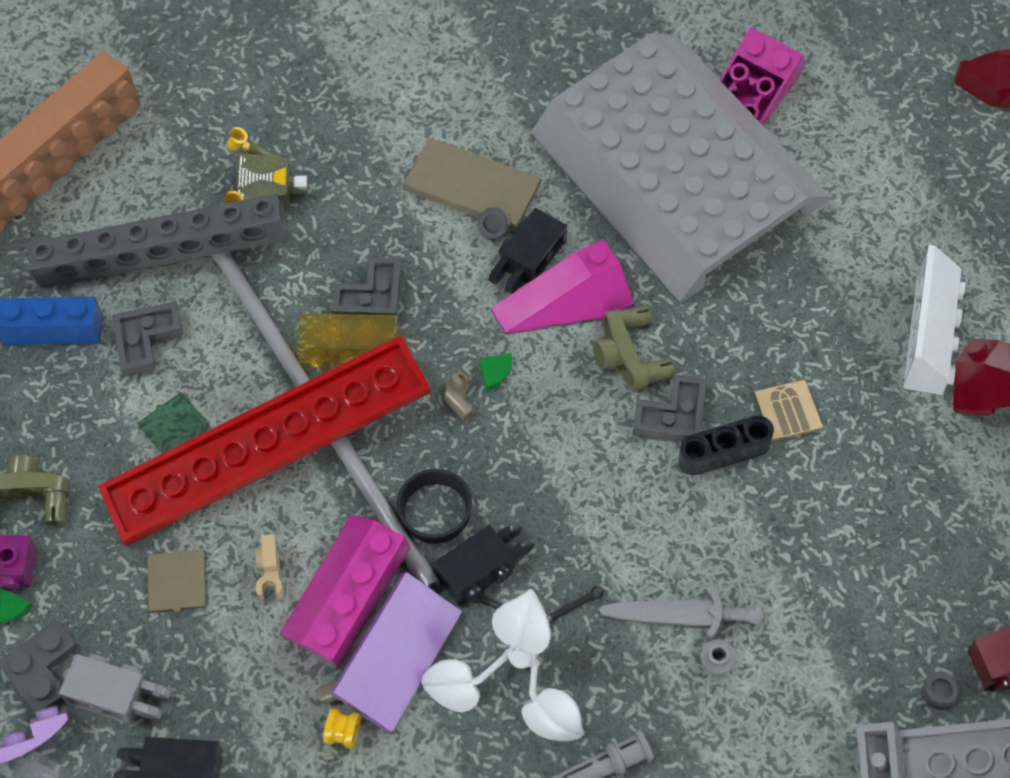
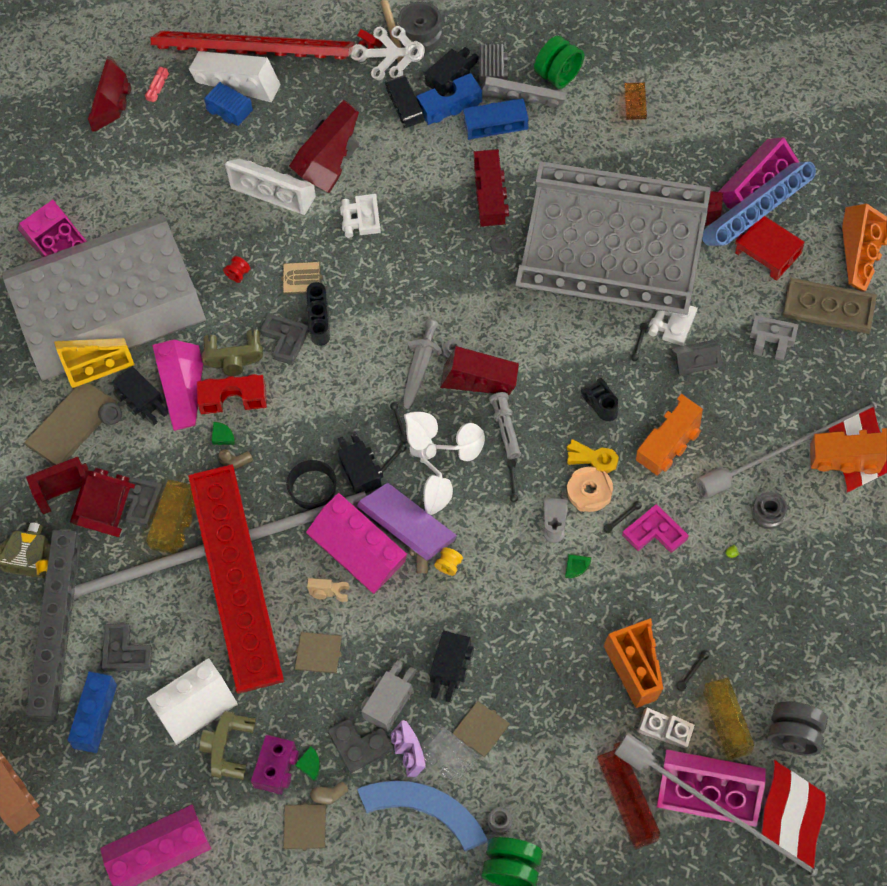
camera: 75 degrees left, 0 degrees up
clear green piece [137,392,212,454] -> none
none -> dark red panel [26,456,89,515]
none -> yellow wedge [54,338,135,388]
none -> dark red panel [70,467,136,537]
none -> white slope [147,658,238,745]
none -> red arch [197,374,267,414]
none -> red wheel [223,256,250,283]
none -> white plate [340,194,381,238]
none -> dark red wedge [440,346,519,395]

